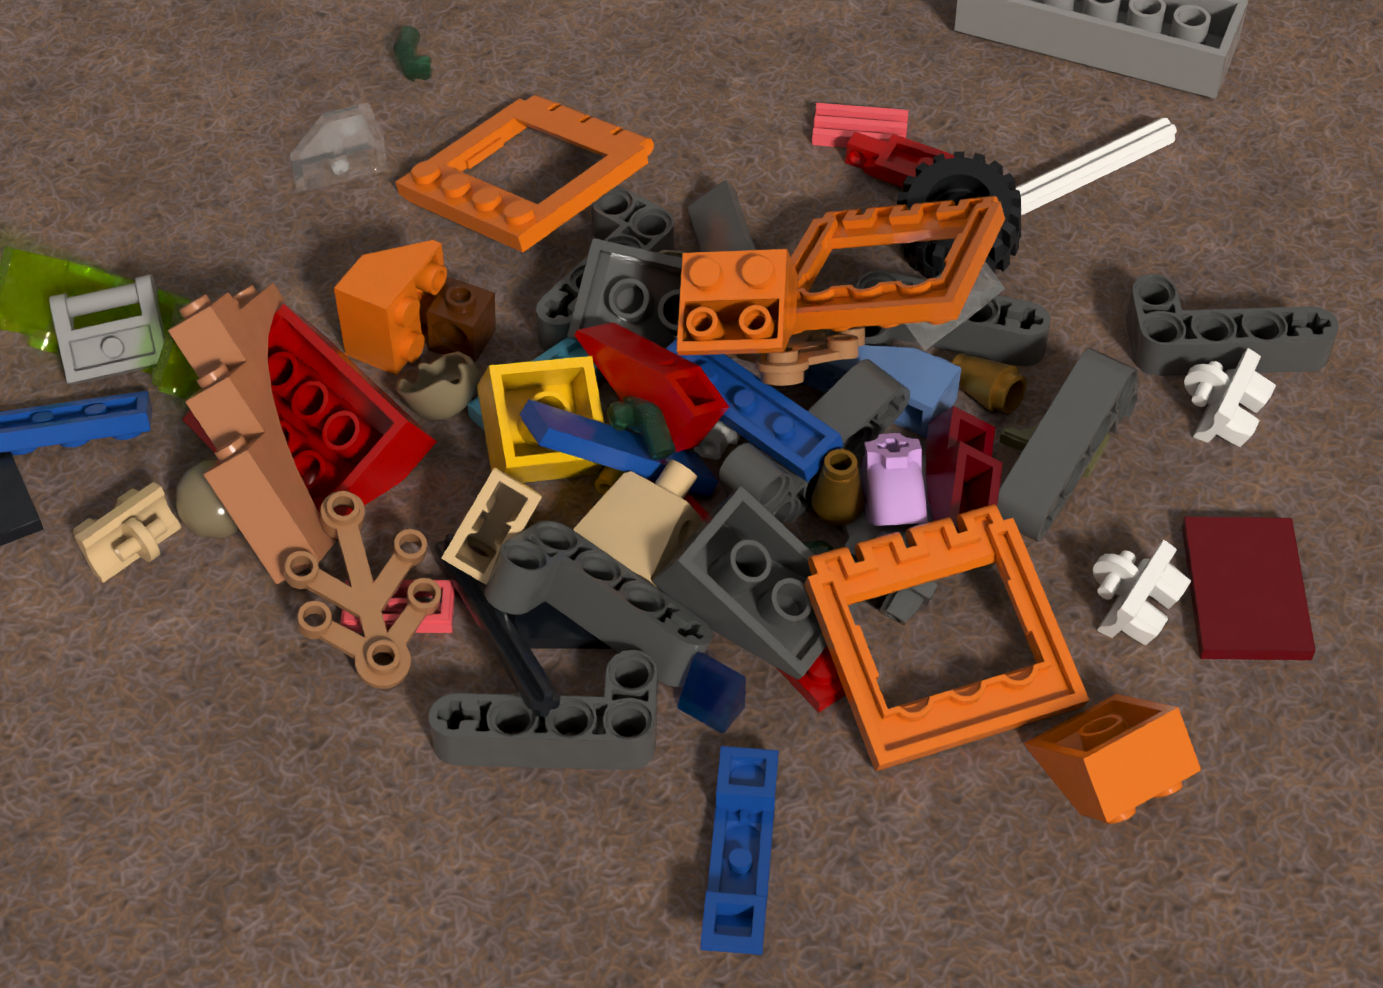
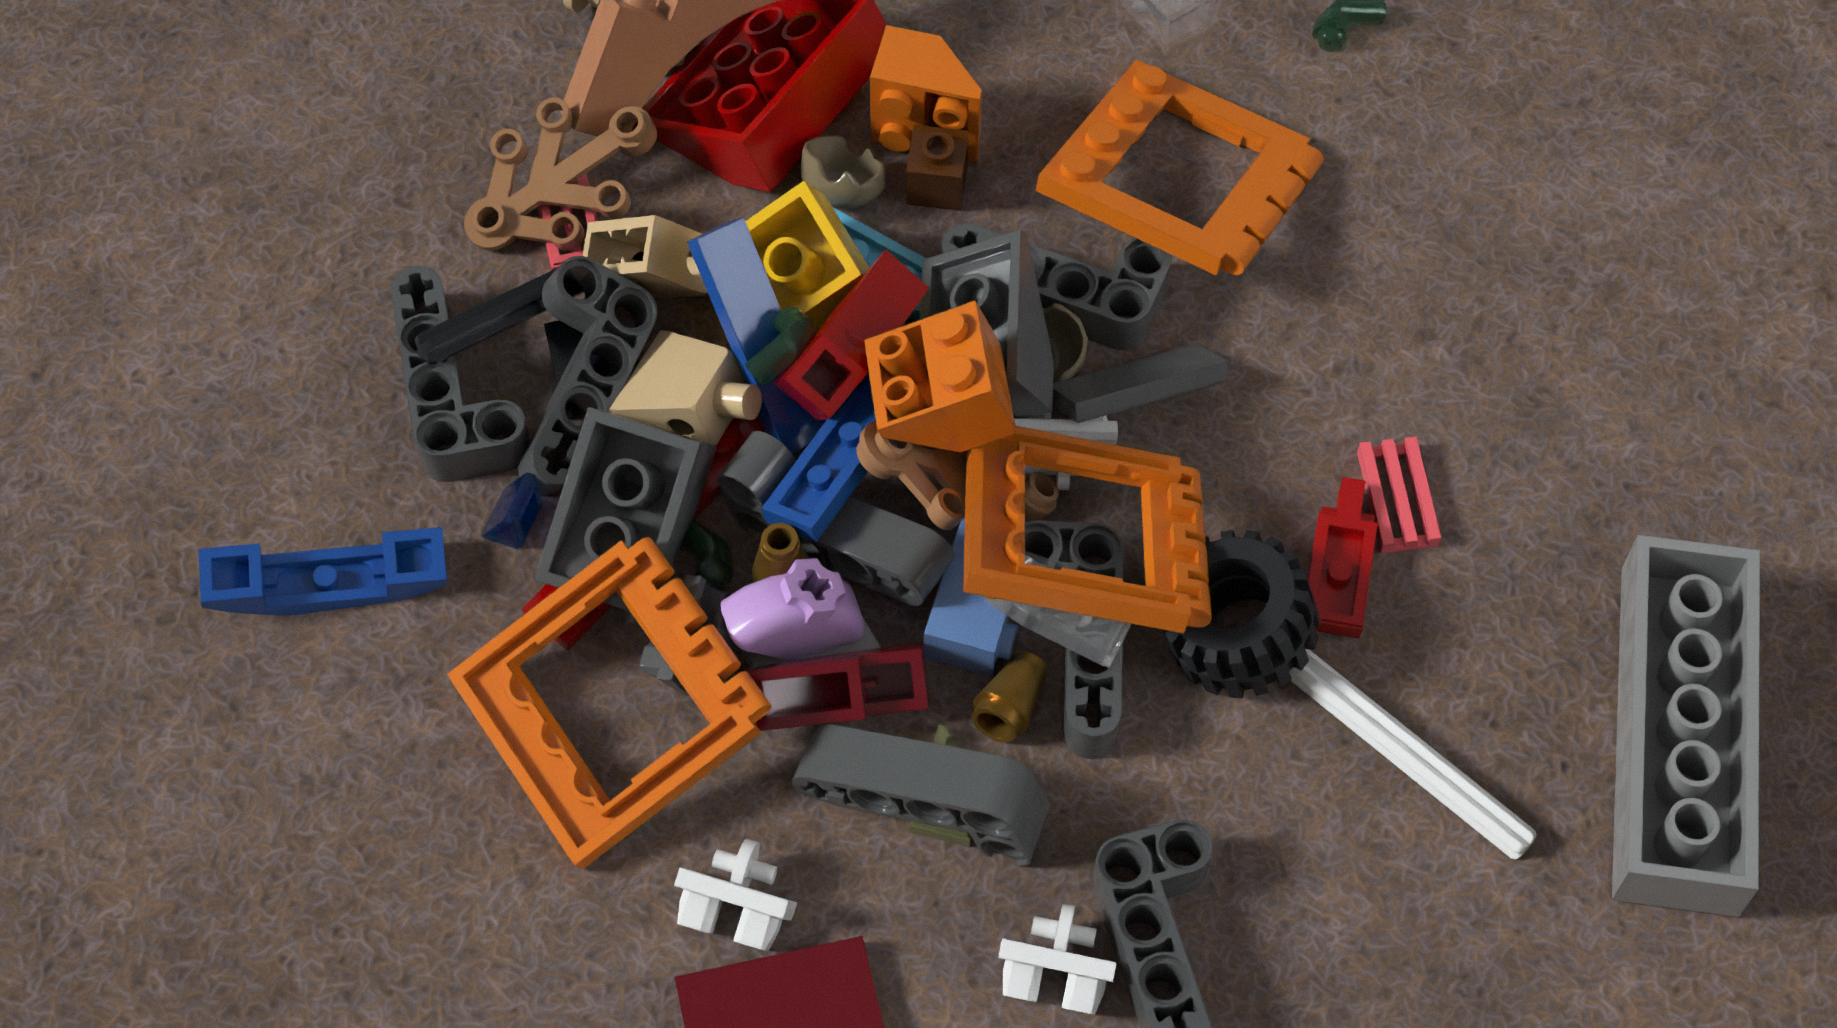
camera: 75 degrees right, 10 degrees up
orange slope [1024,694,1201,824] -> none

